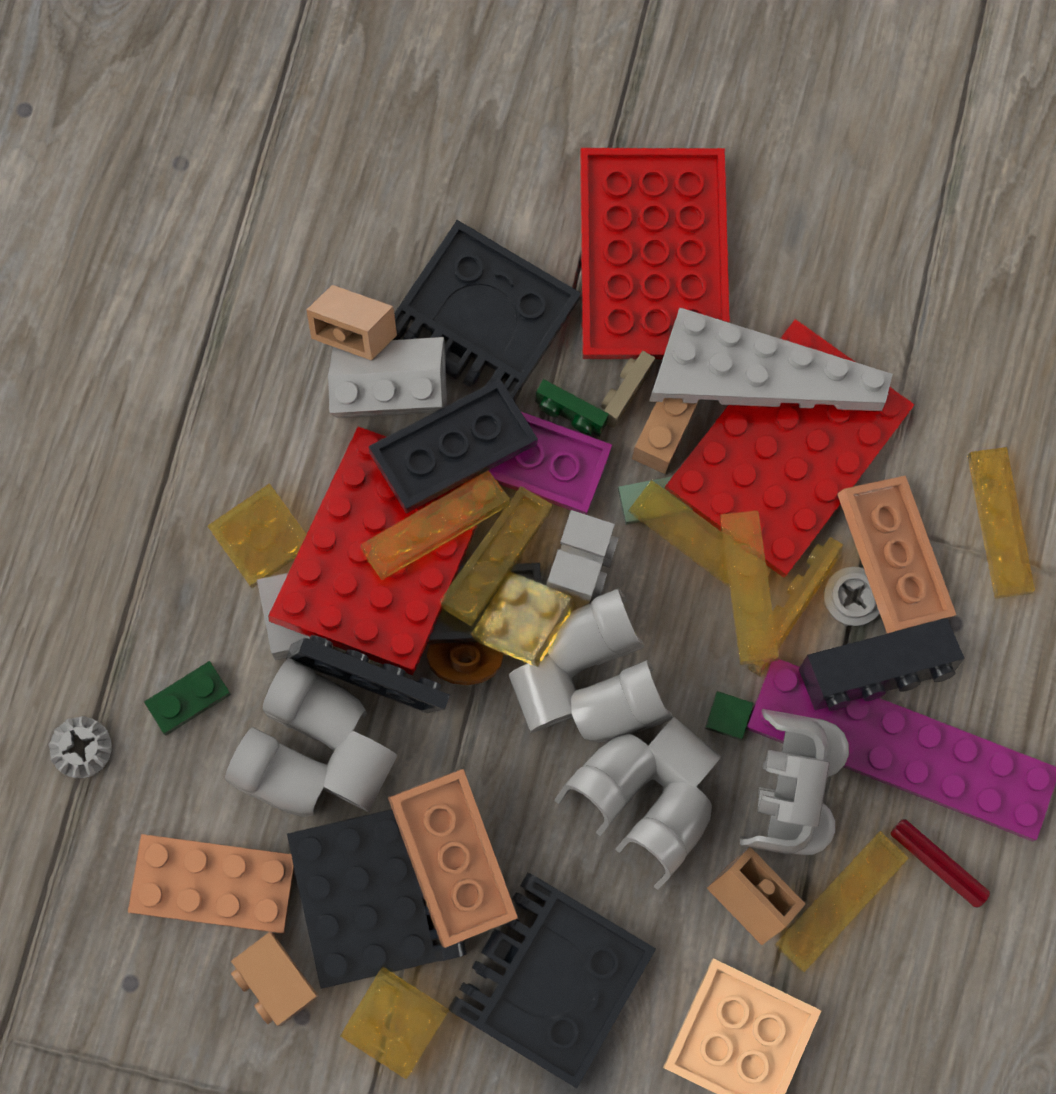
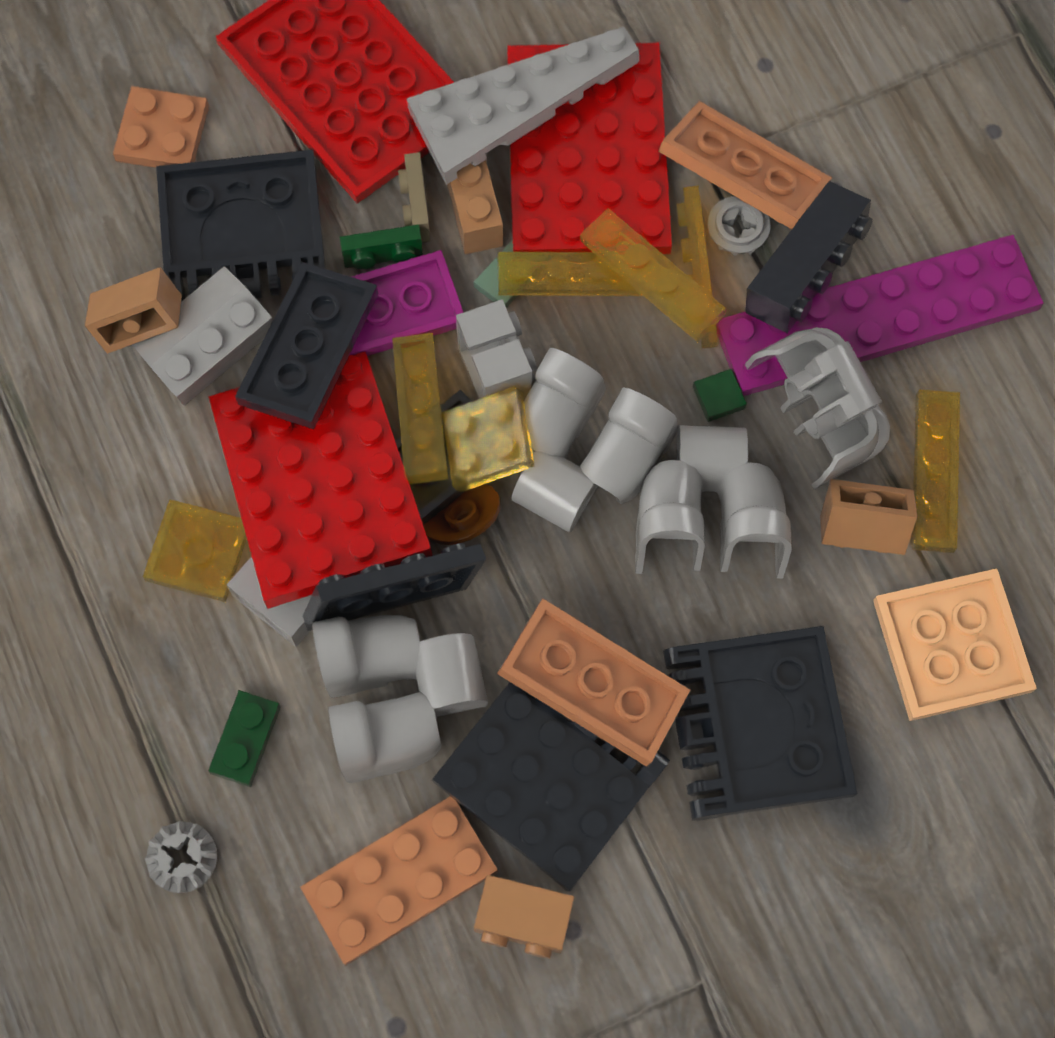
camera: 35 degrees left, 5 degrees down
clear yellow plate [340,967,449,1079] -> none
clear yellow plate [361,471,510,580] -> none
dark red axle [891,819,990,908] -> none
clear yellow plate [967,447,1035,599] -> none
none -> nougat plate [113,86,209,168]

